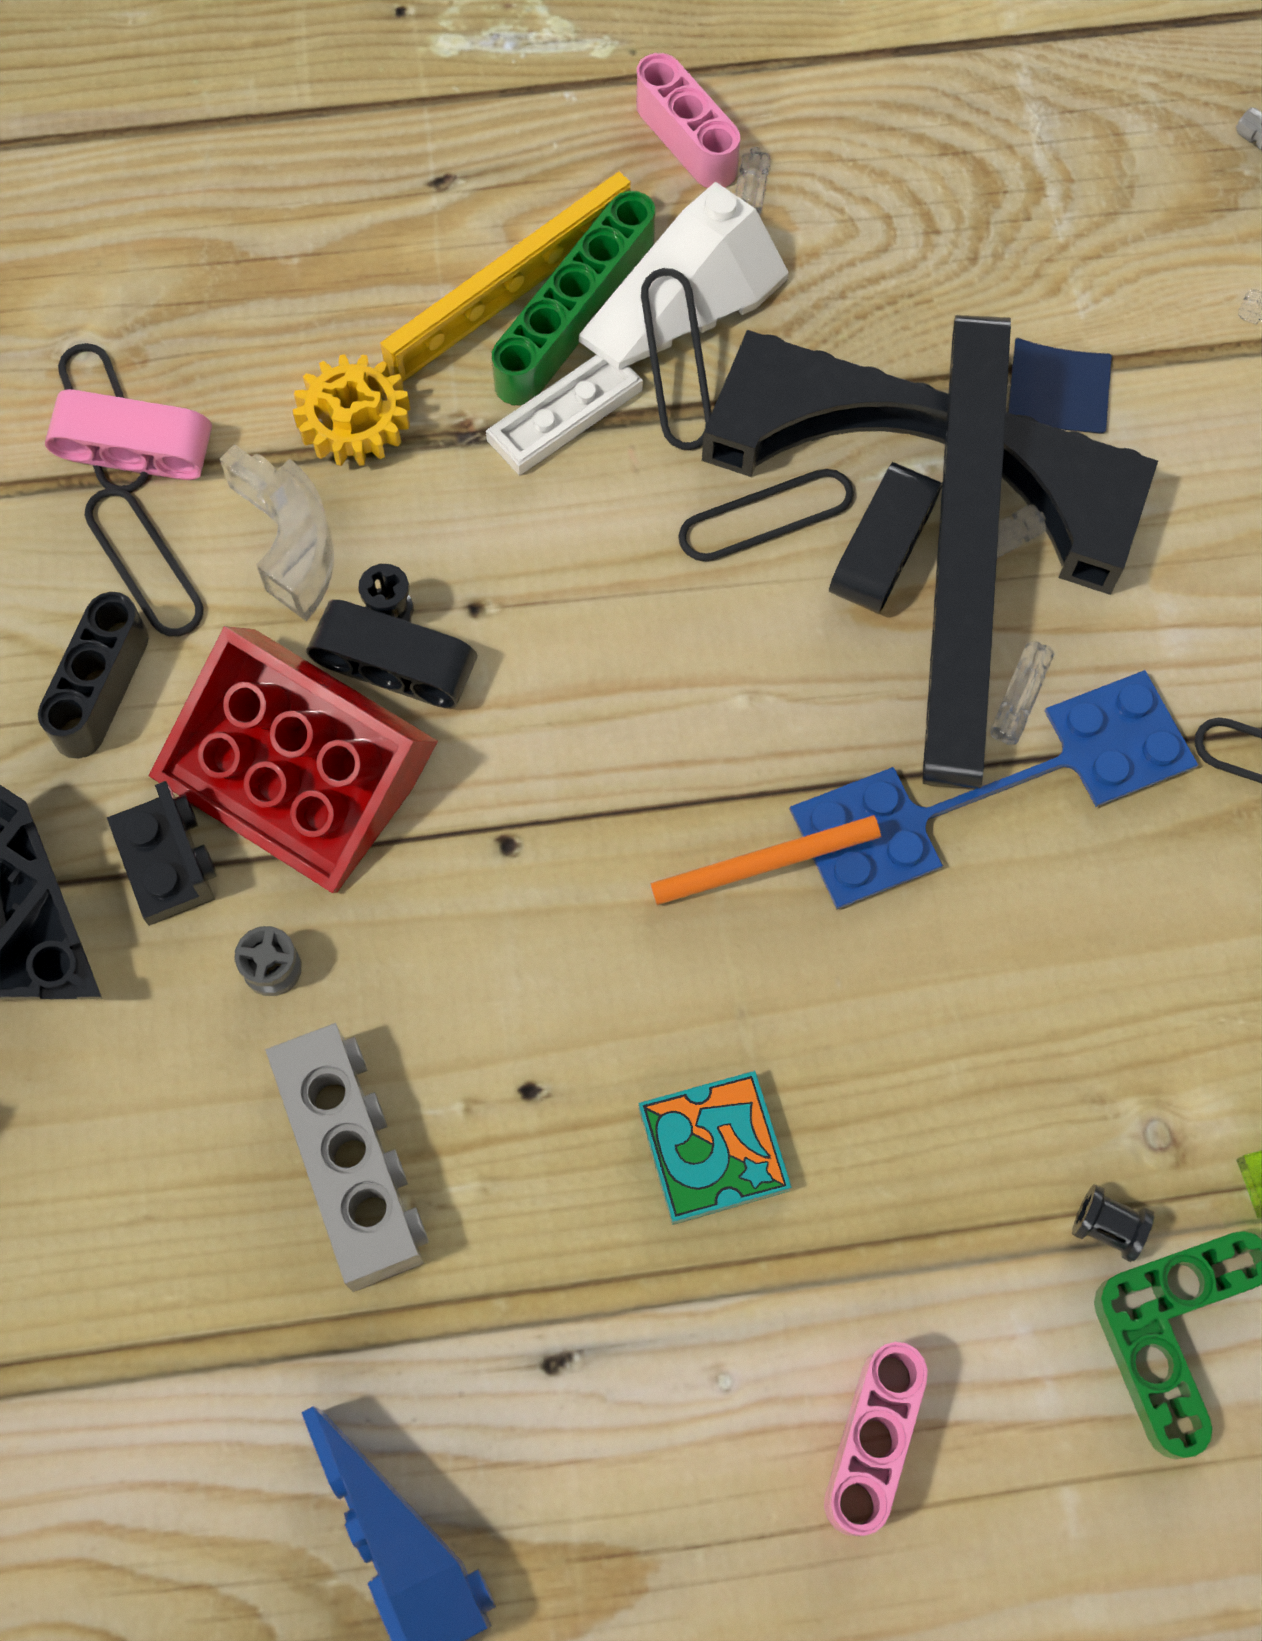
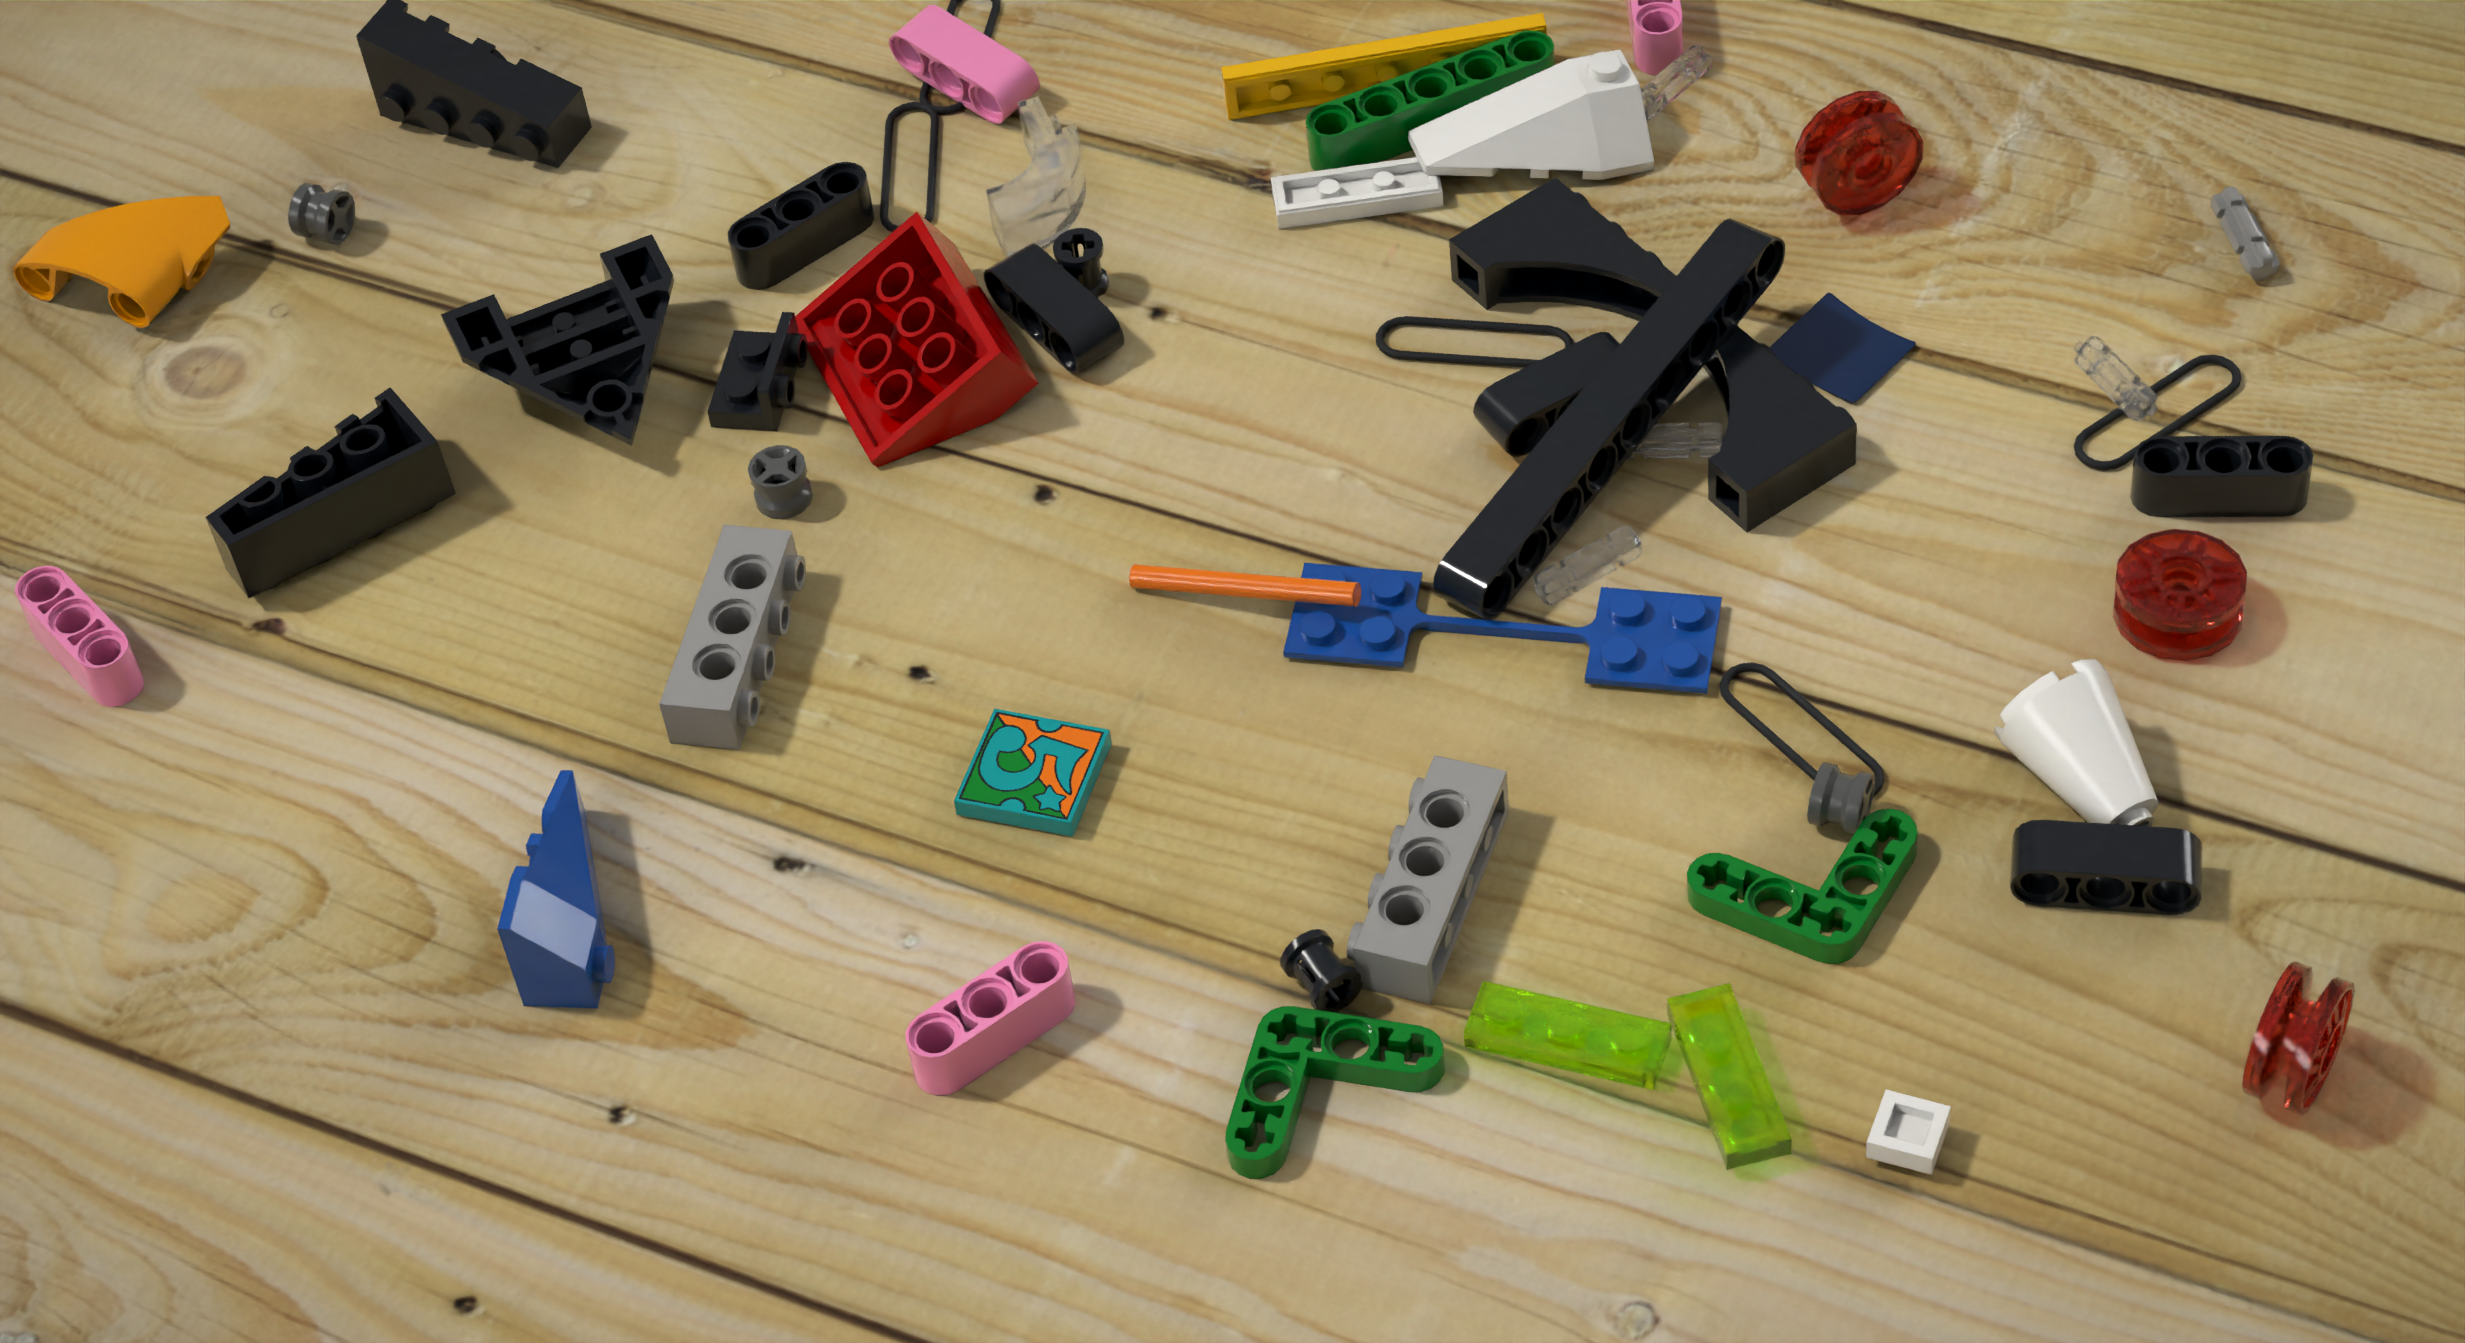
camera: 40 degrees right, 20 degrees down
yellow gear [292,354,411,466] -> none
black piece [641,268,712,450] -> none
none -> light grey brick [1347,755,1509,1005]
none -> clear red wheel [1795,91,1924,215]

